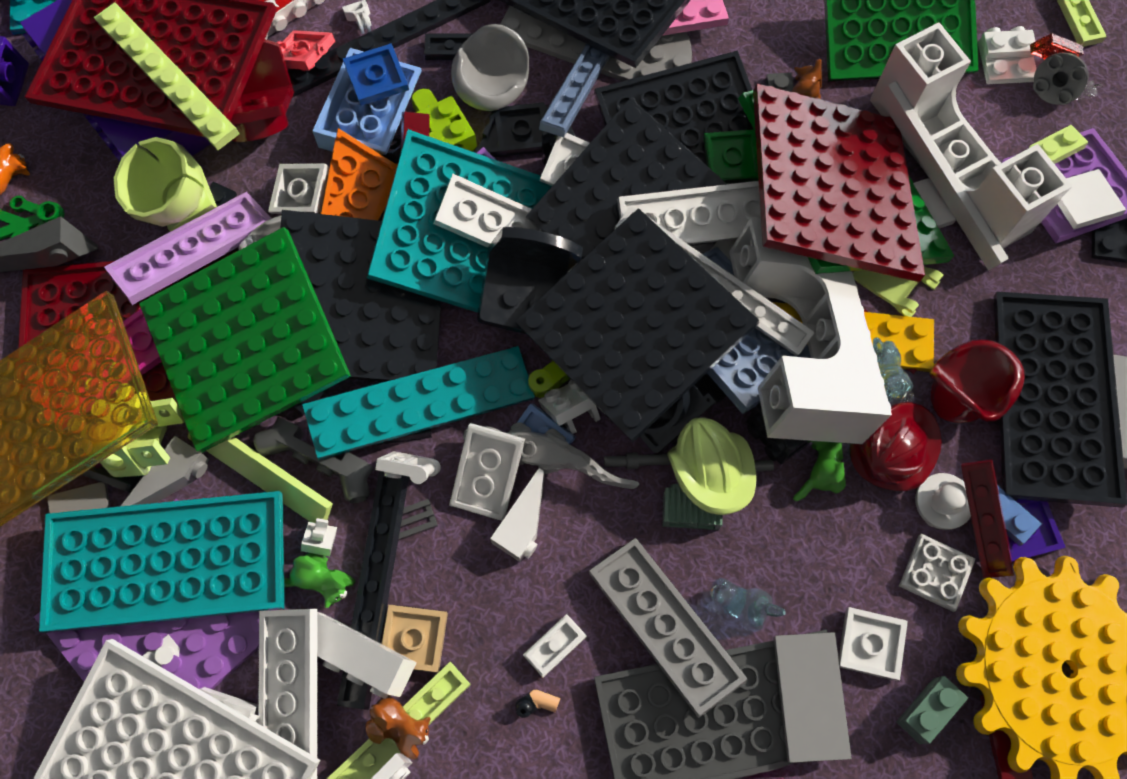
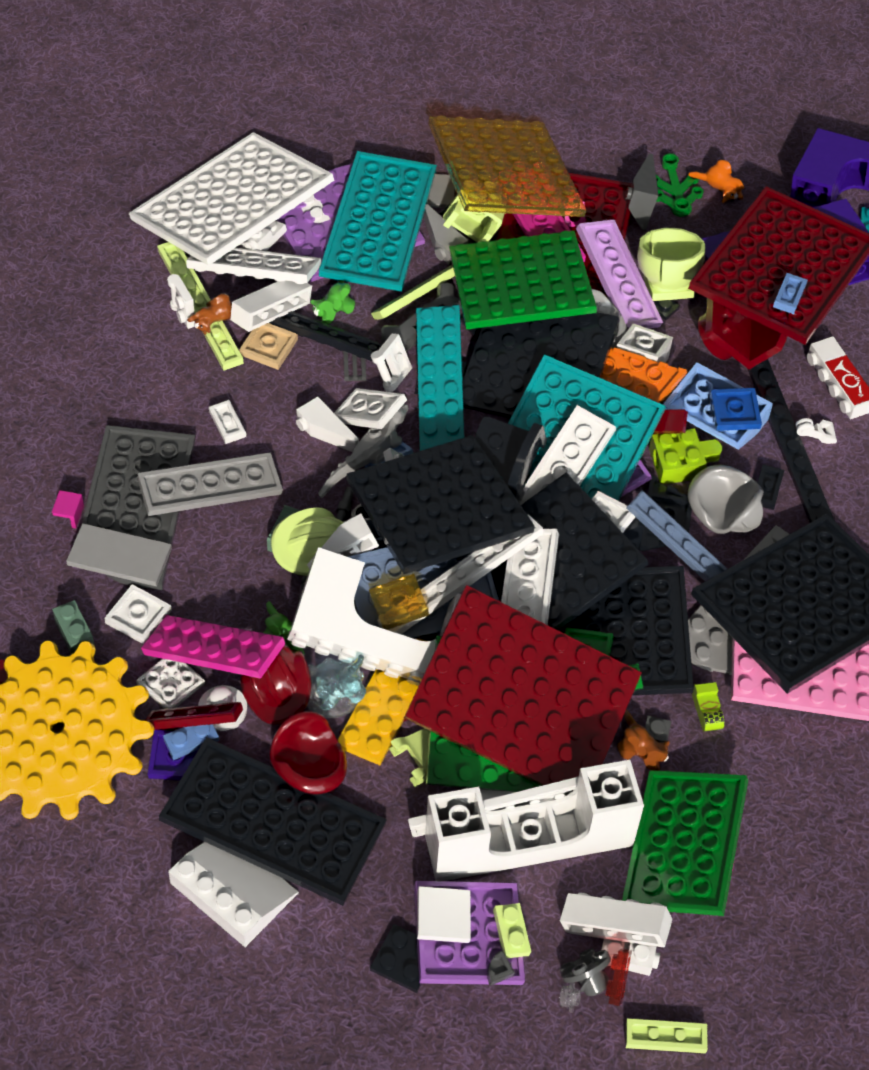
camera: 105 degrees right, 15 degrees down
yellowish green plate [94,2,240,150] -> none
coral plate [277,30,335,71] -> none
white tile [301,518,337,557] -> none
arm [515,690,560,718] -> none
clear light blue animal [707,578,786,632] -> none
none -> dark pink plate [141,615,285,678]
none -> white slope [307,514,379,569]
none -> clear yellow plate [369,574,430,630]
none -> dark grey tile [487,950,515,986]
none -> white brick [560,893,672,947]
none -> lime leg [692,682,724,731]
none -> medium blue plate [773,273,808,314]

